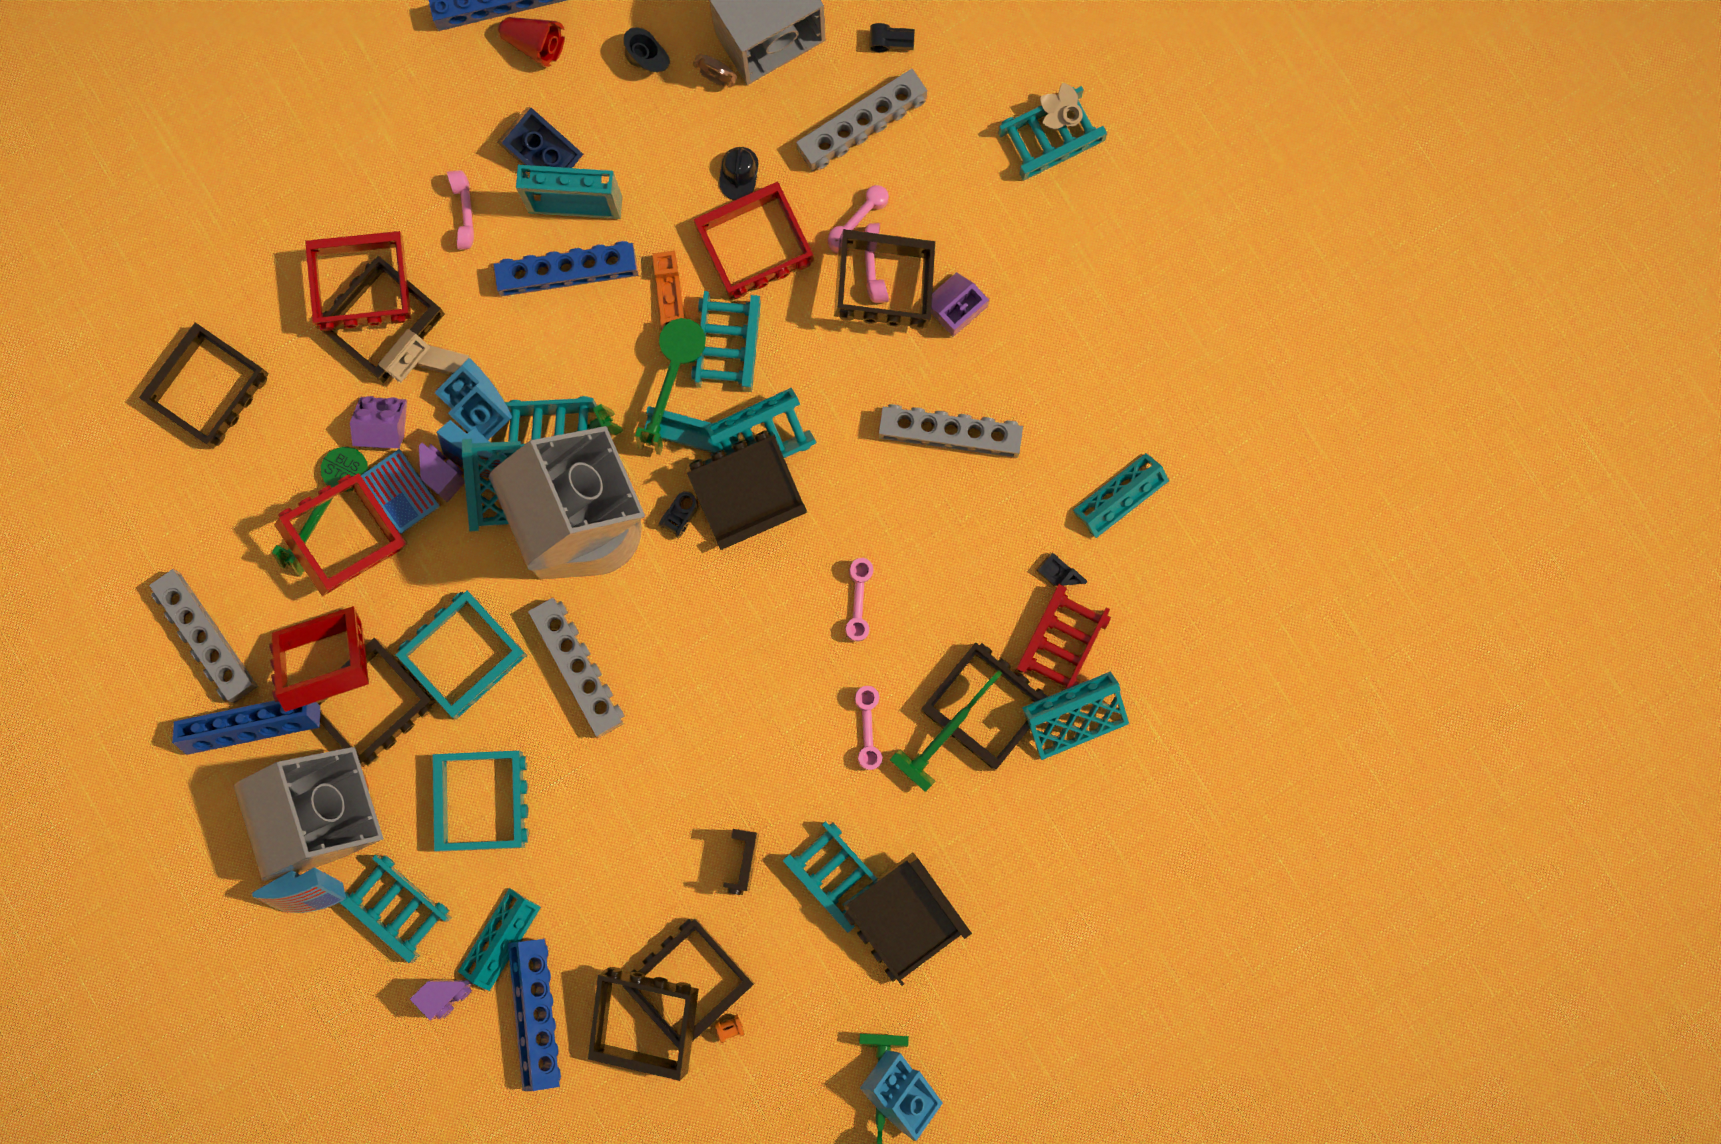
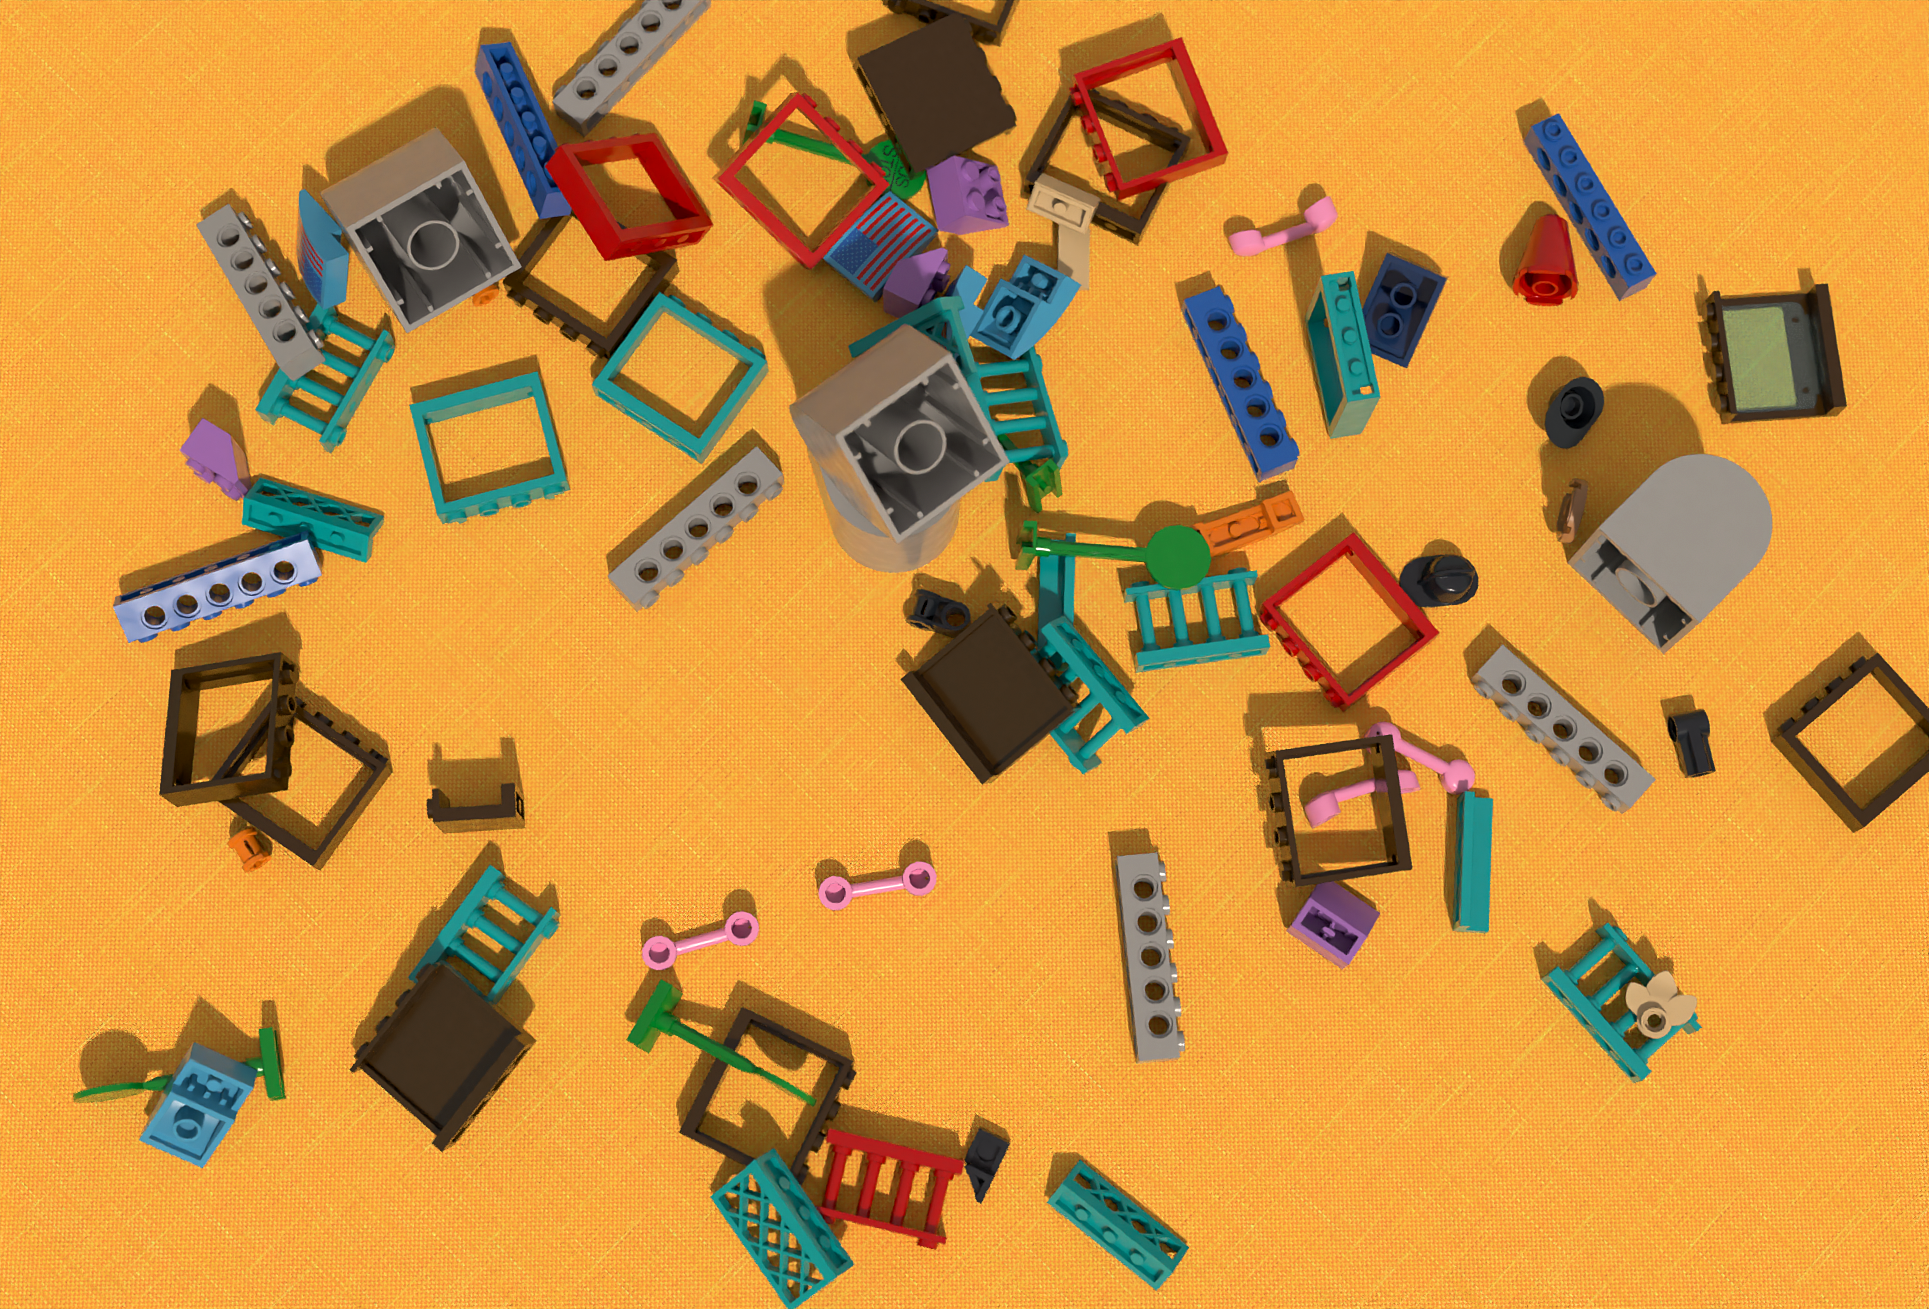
camera: 70 degrees right, 5 degrees down
none -> light grey brick [196,204,326,381]
none -> dark brown panel [853,11,1017,181]
none -> teal fence [1452,791,1493,934]

